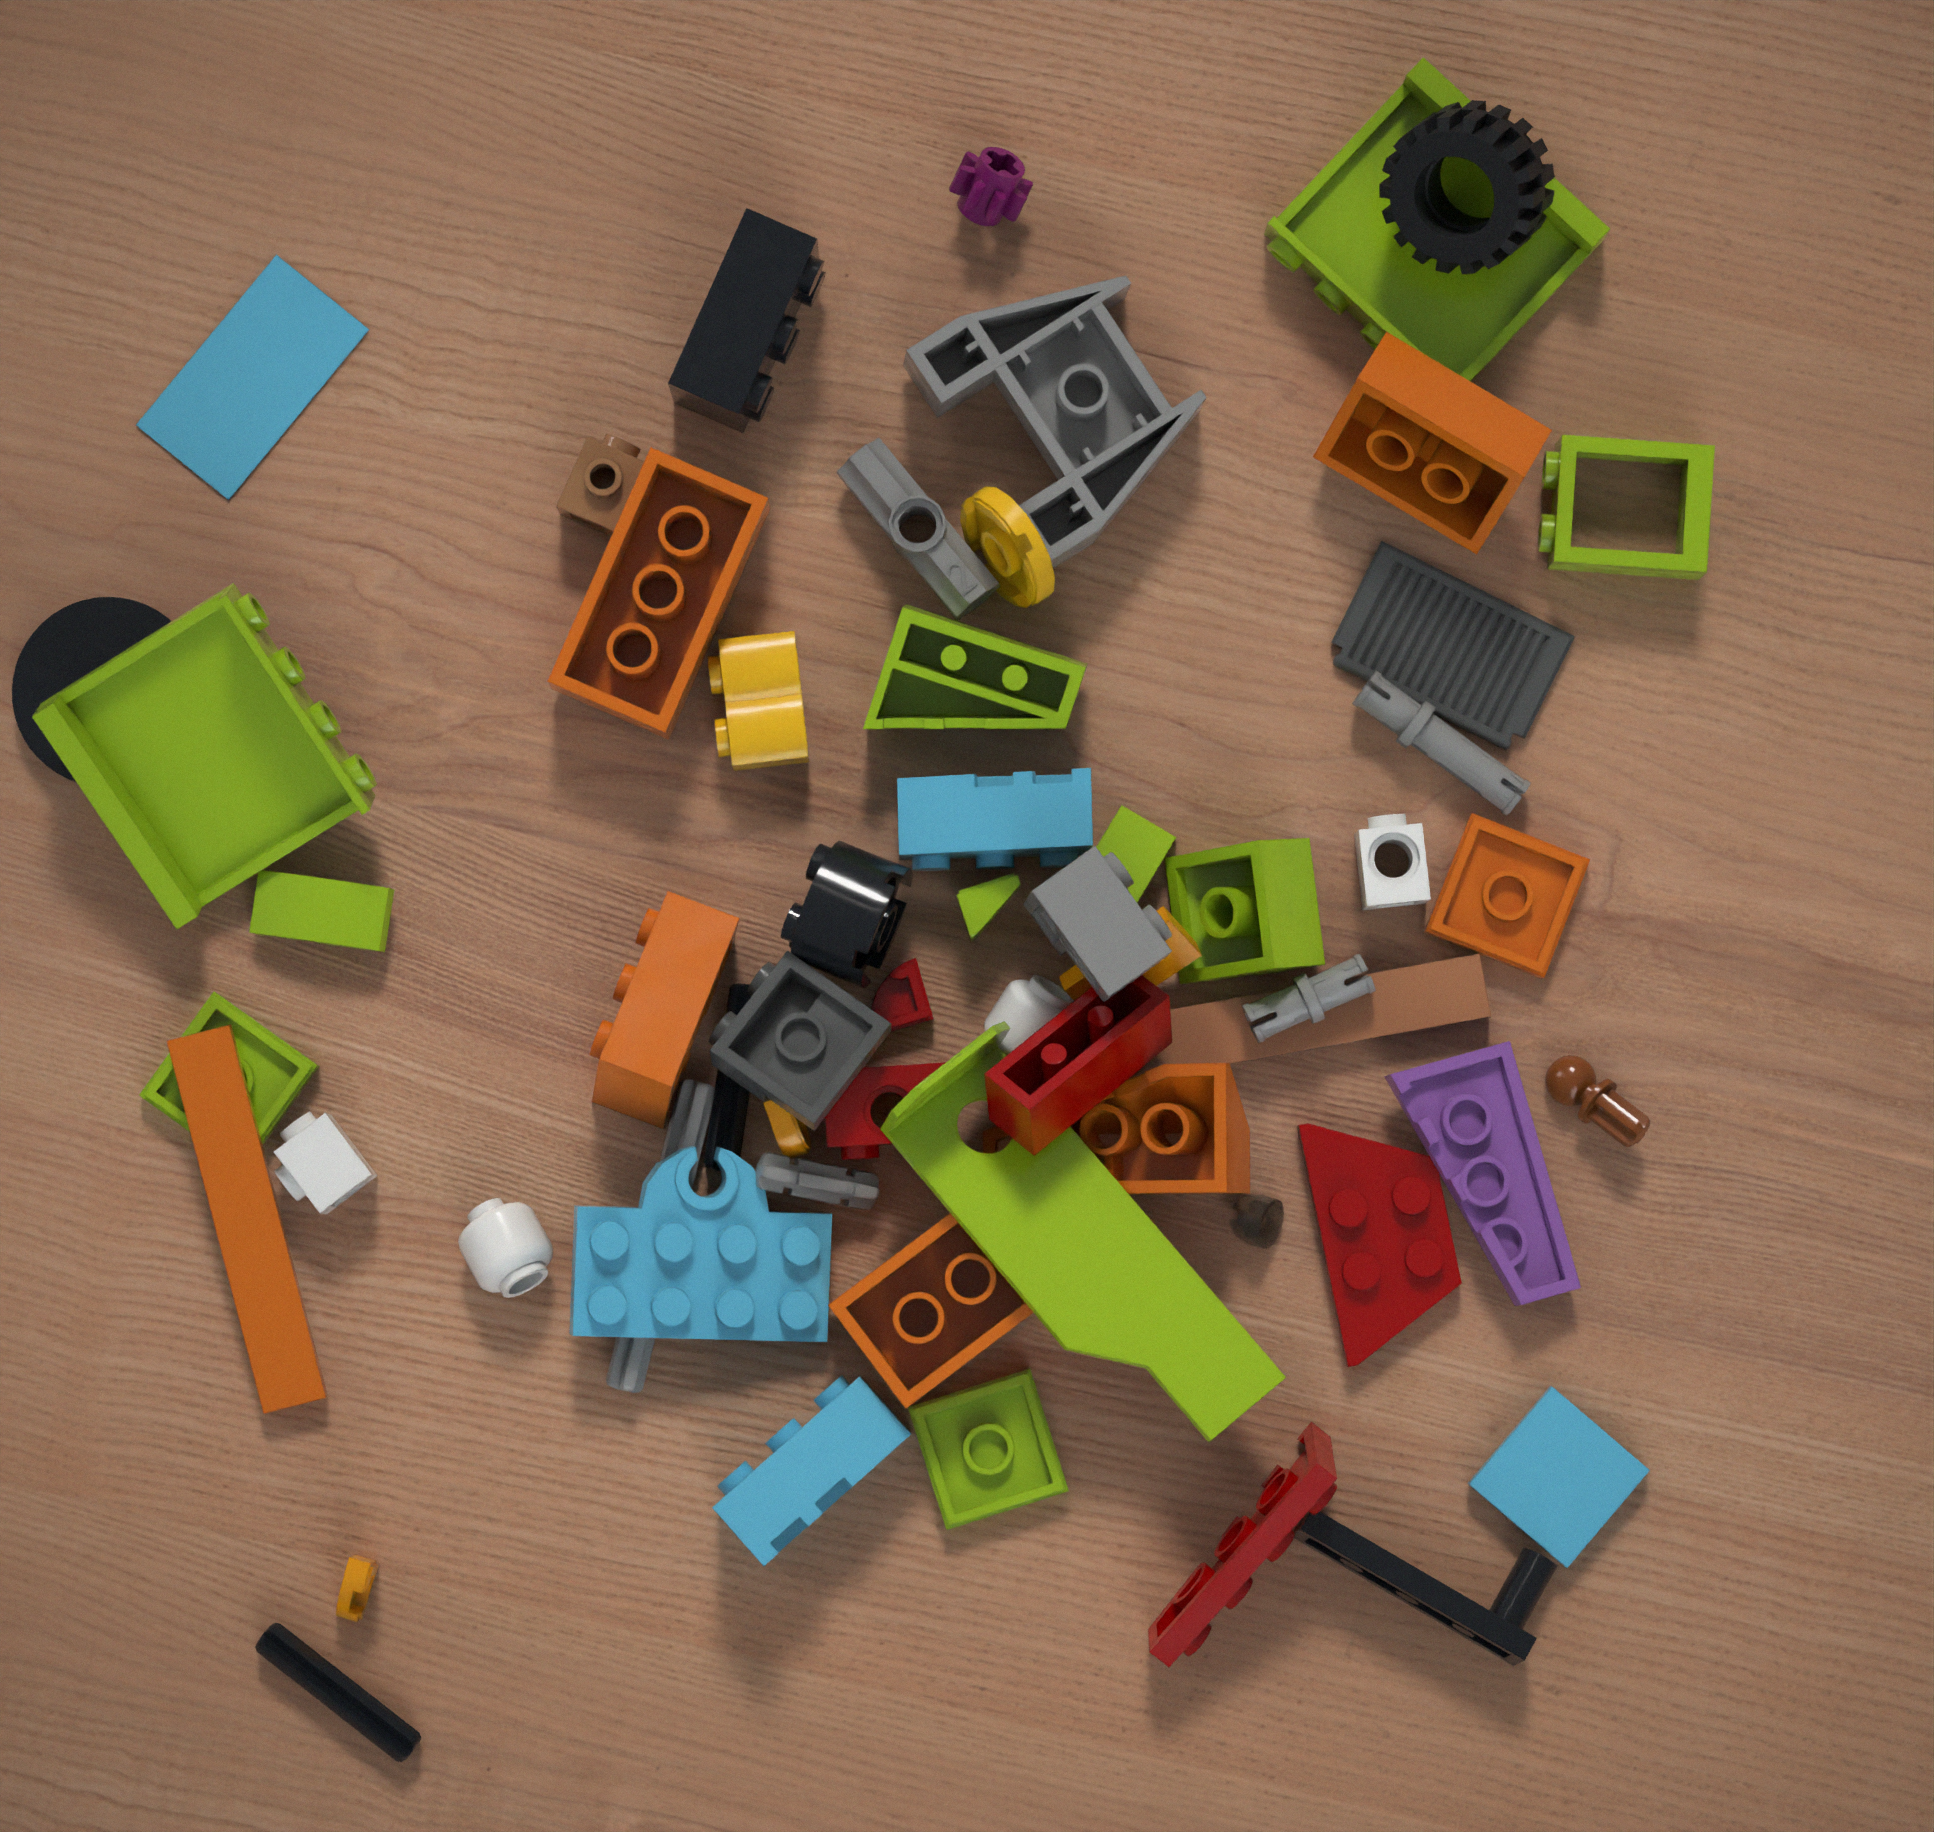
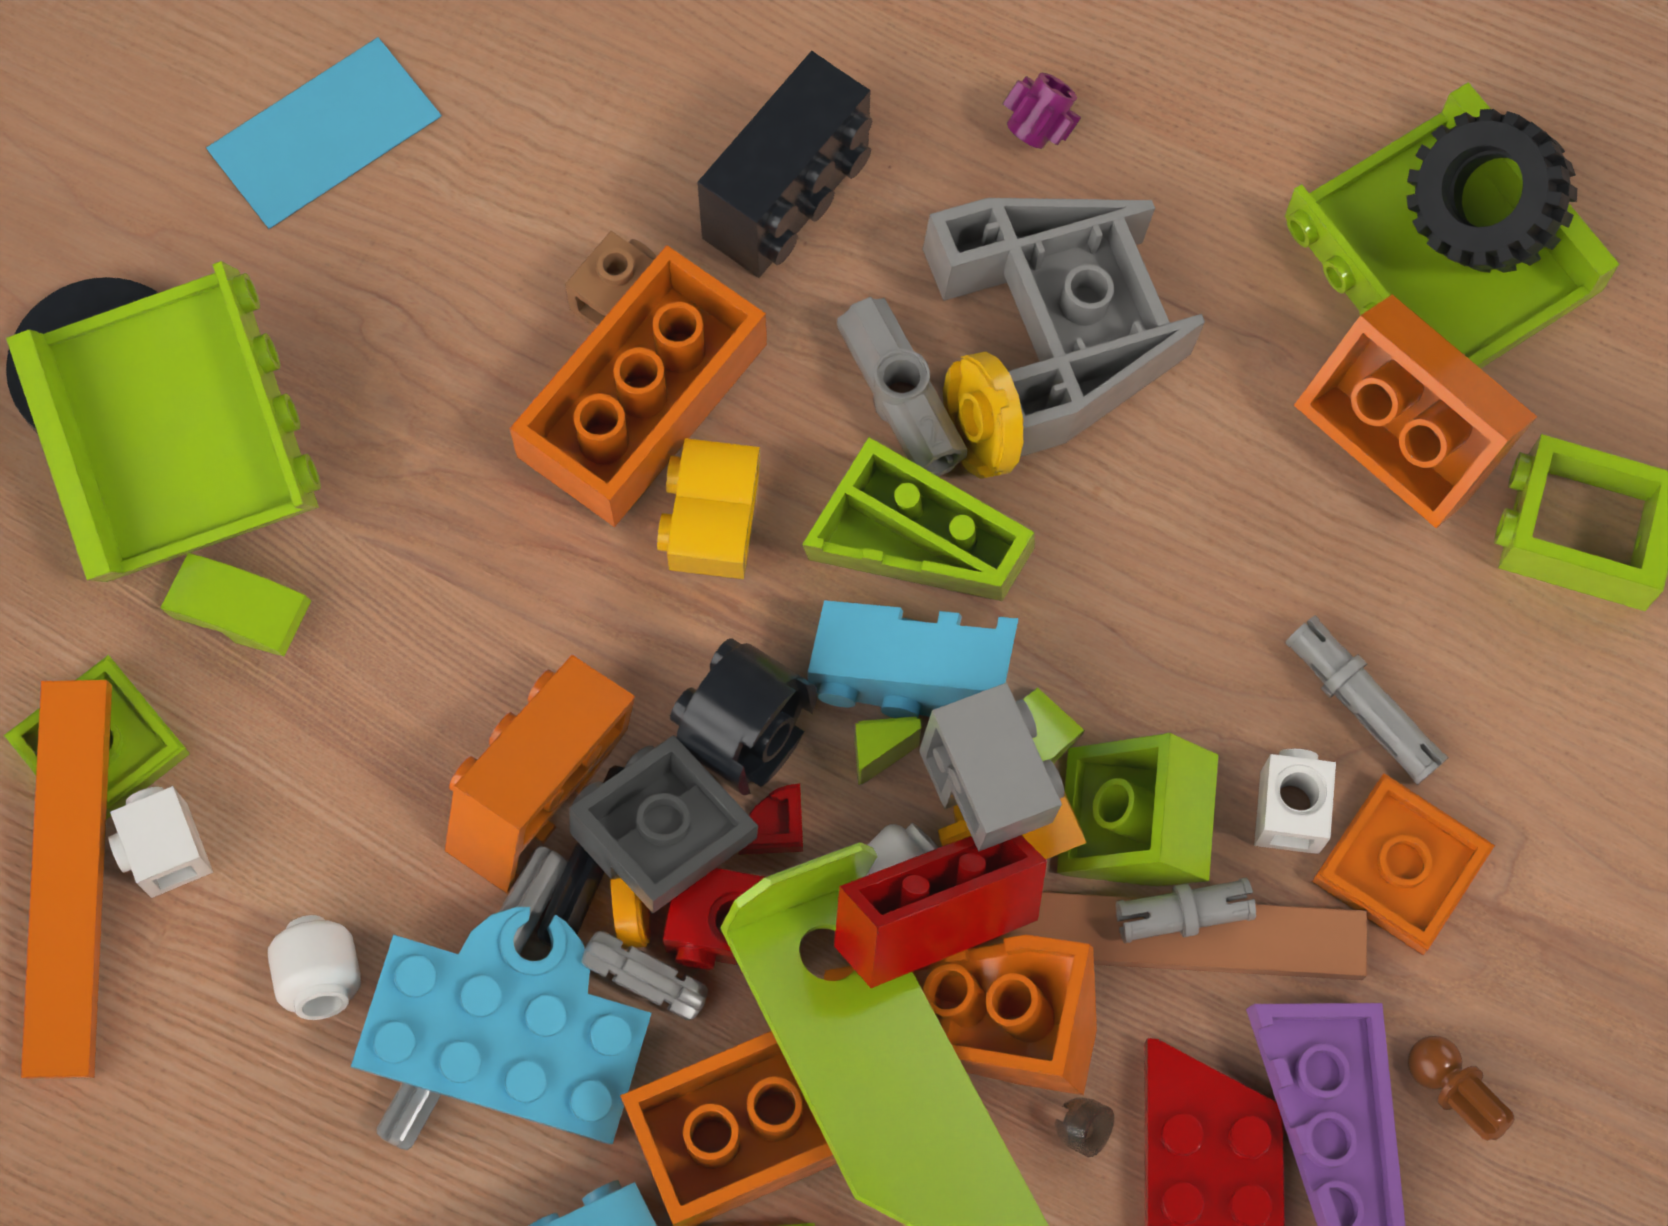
camera: 15 degrees right, 15 degrees down
dark grey window [1331,541,1575,750] -> none

